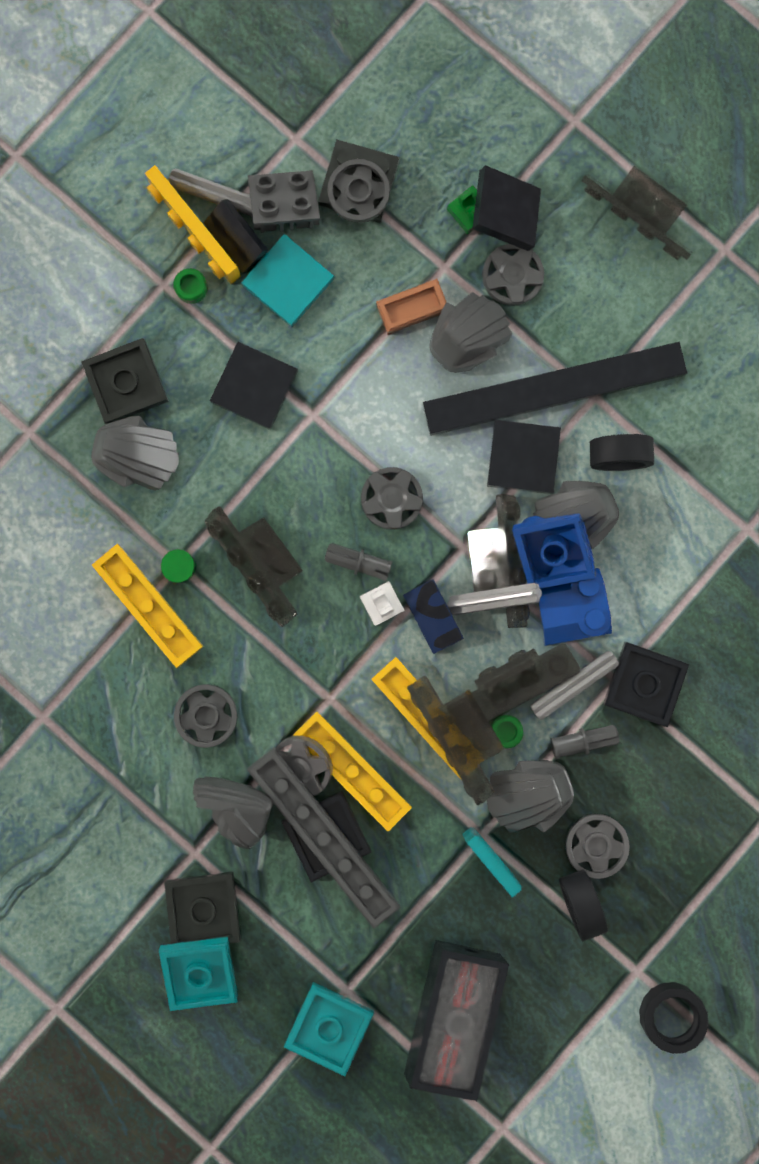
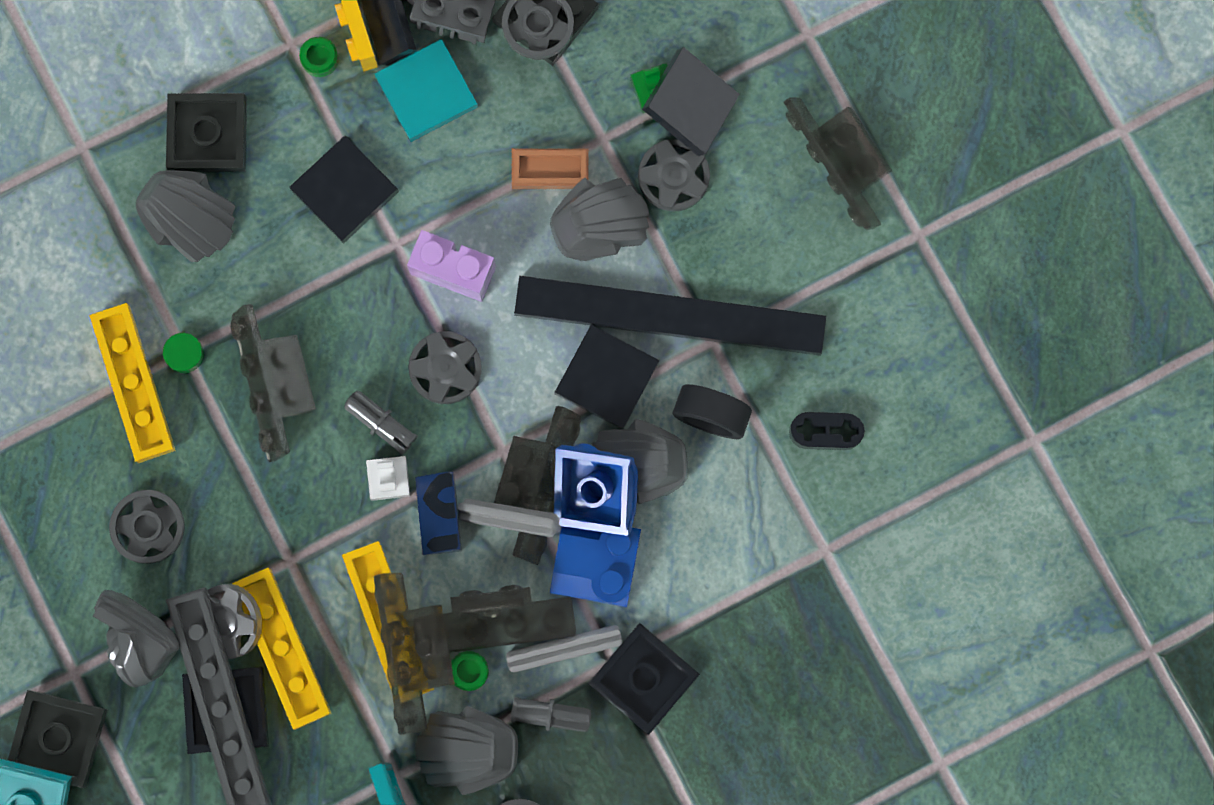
camera: 20 degrees right, 5 degrees down
none -> lavender piece [407,230,496,302]
none -> black beam [789,412,865,450]

